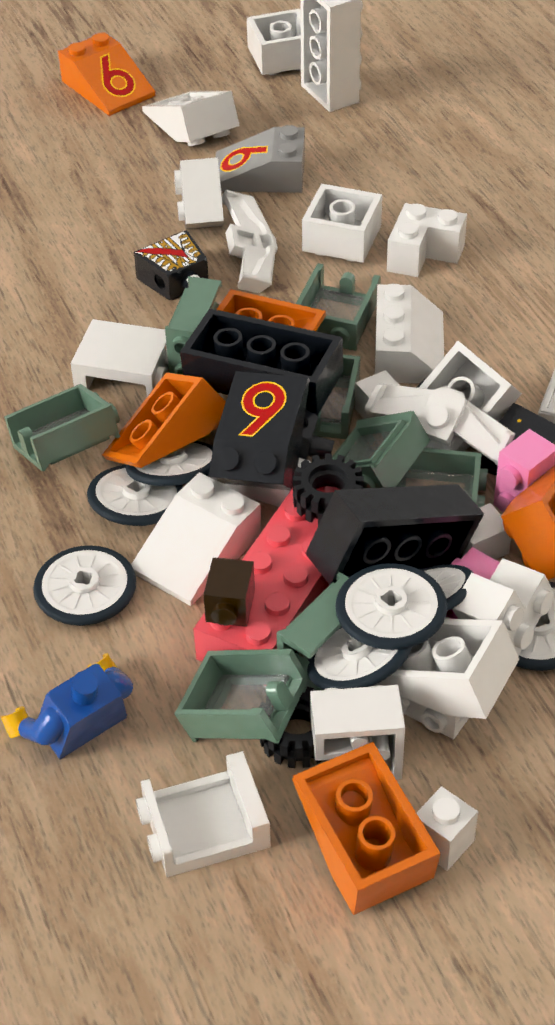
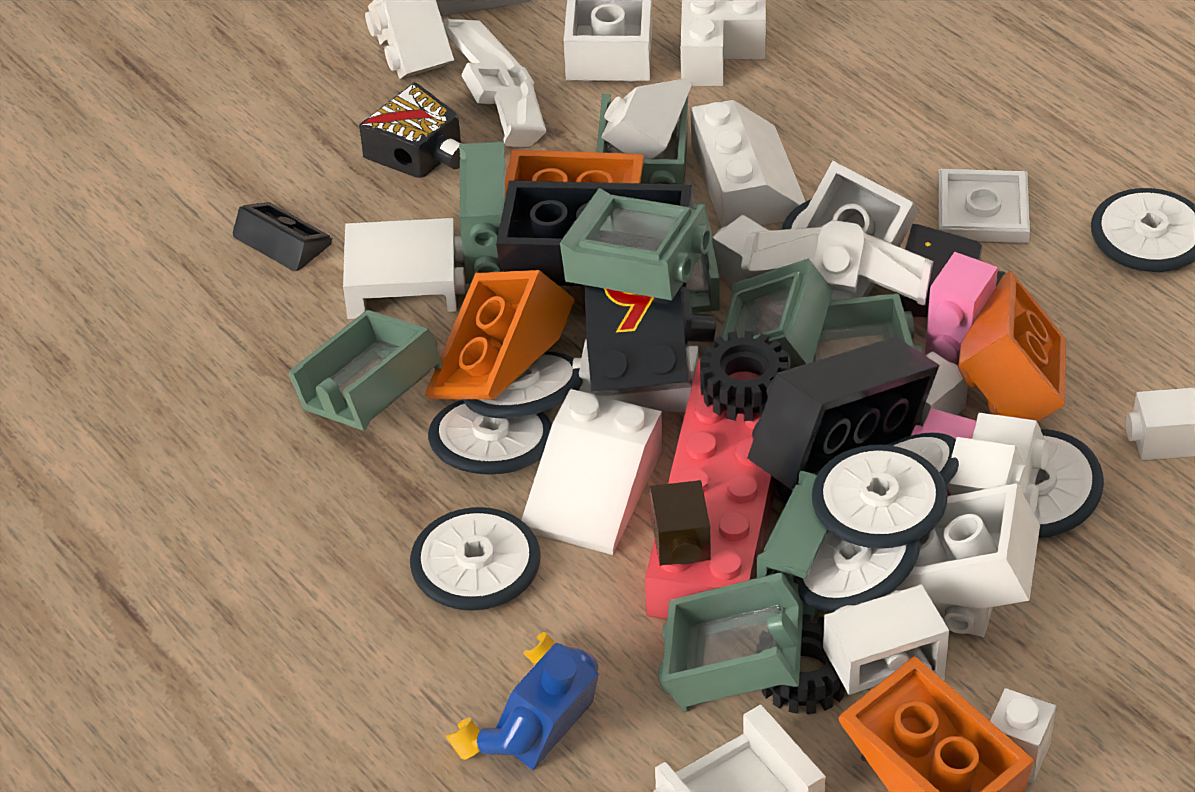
camera: 15 degrees left, 0 degrees up
none -> black slope [233,202,333,271]
none -> sand green window [560,188,712,300]
none -> white slope [601,78,693,159]

